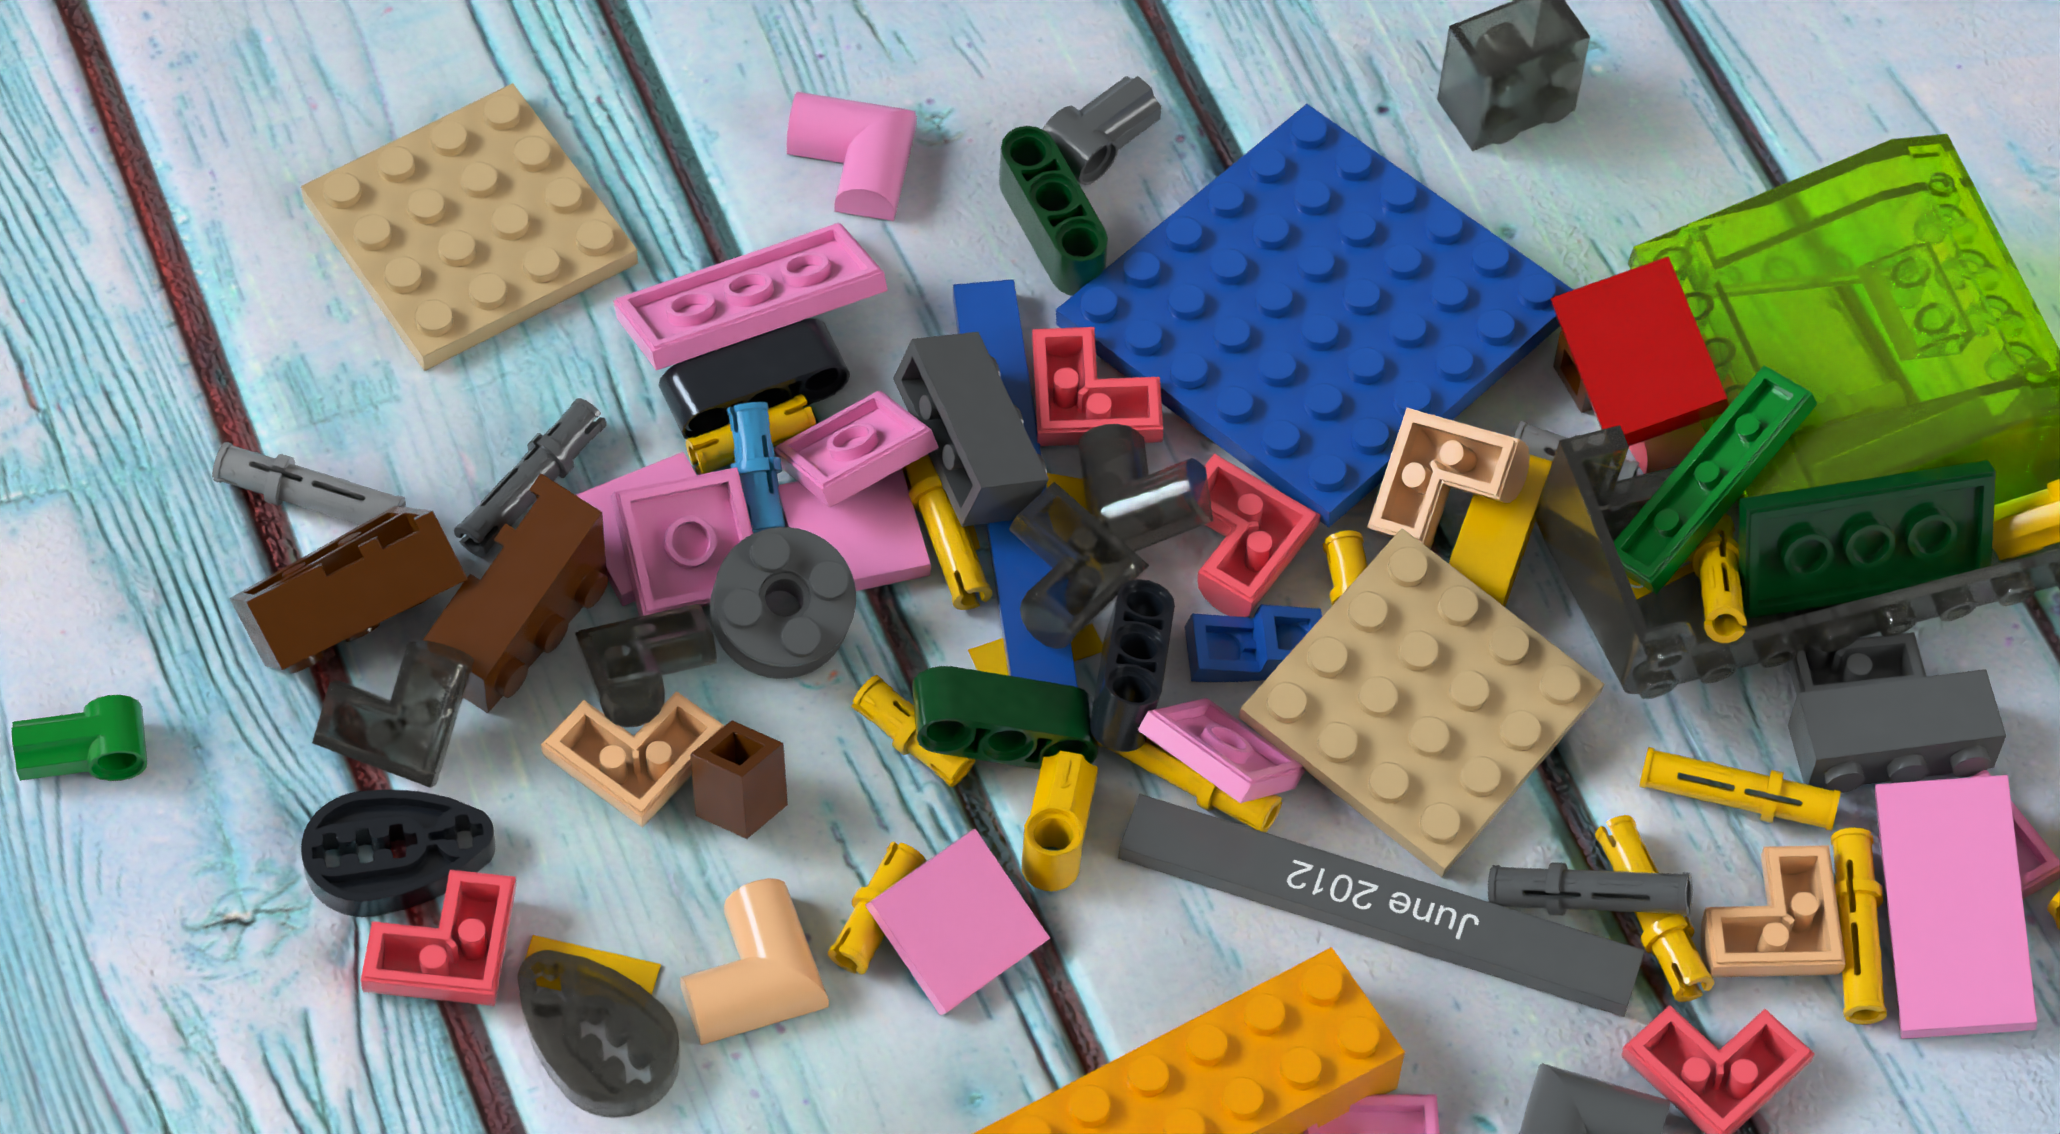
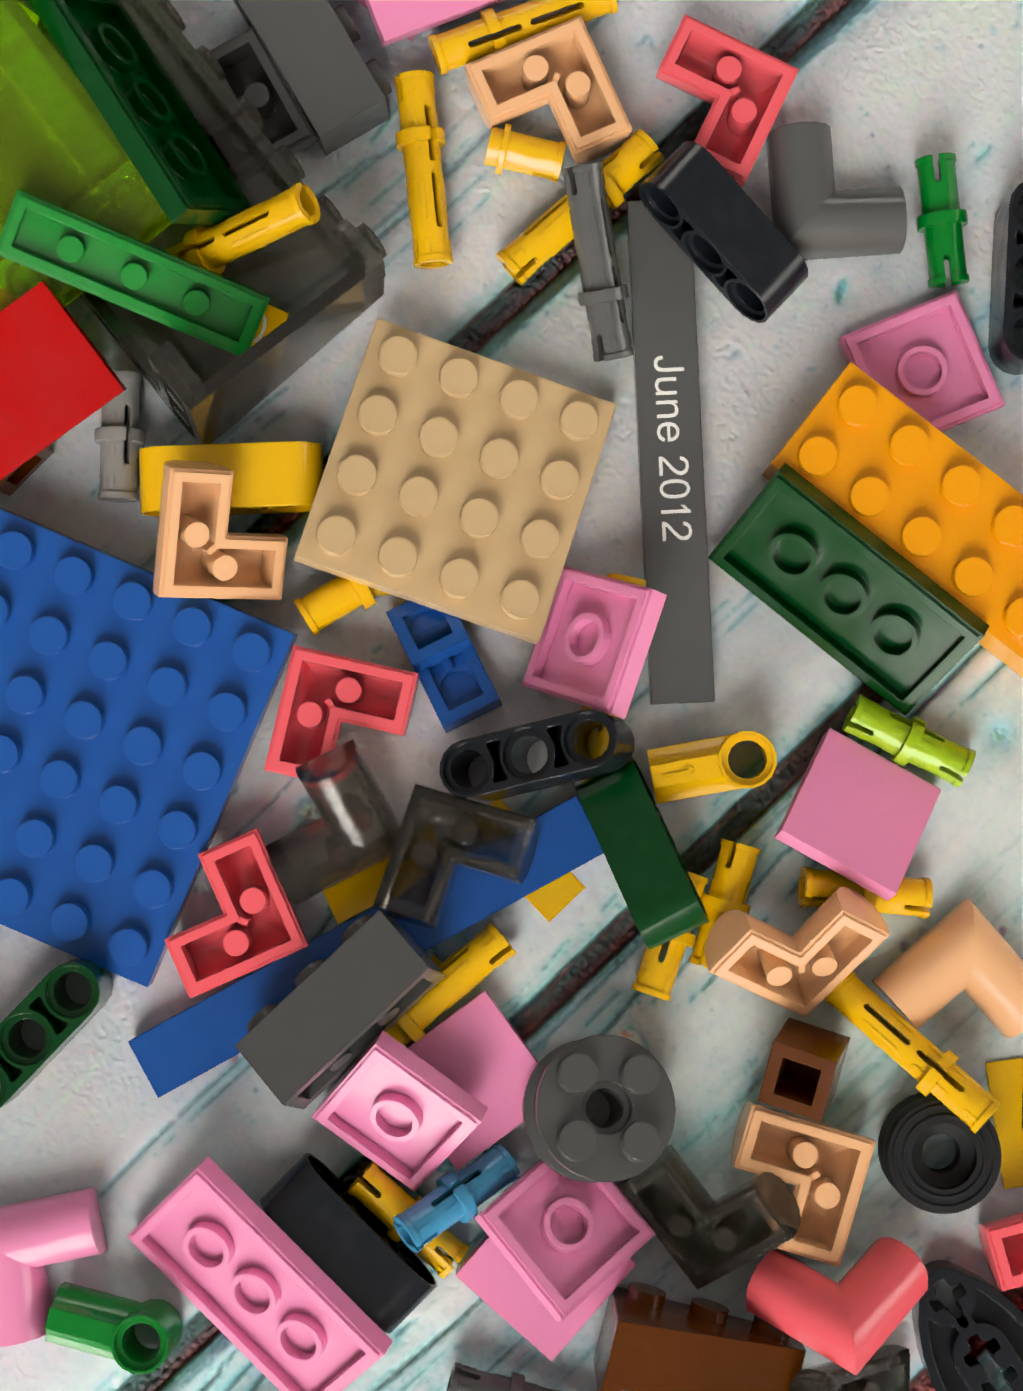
camera: 105 degrees left, 30 degrees up
none -> green piece [44,1282,183,1375]
none -> yellow pin [484,123,566,183]
none -> black beam [638,141,808,323]
none -> yellow pin [688,838,762,968]
none -> light nougat brick [704,887,890,1017]
none -> dark green tile [708,463,989,716]
none -> coral brick [746,1237,928,1376]
none -> yellow pin [825,971,1003,1134]
none -> lime pin [842,694,976,787]
none -> black tyre [878,1092,1002,1214]

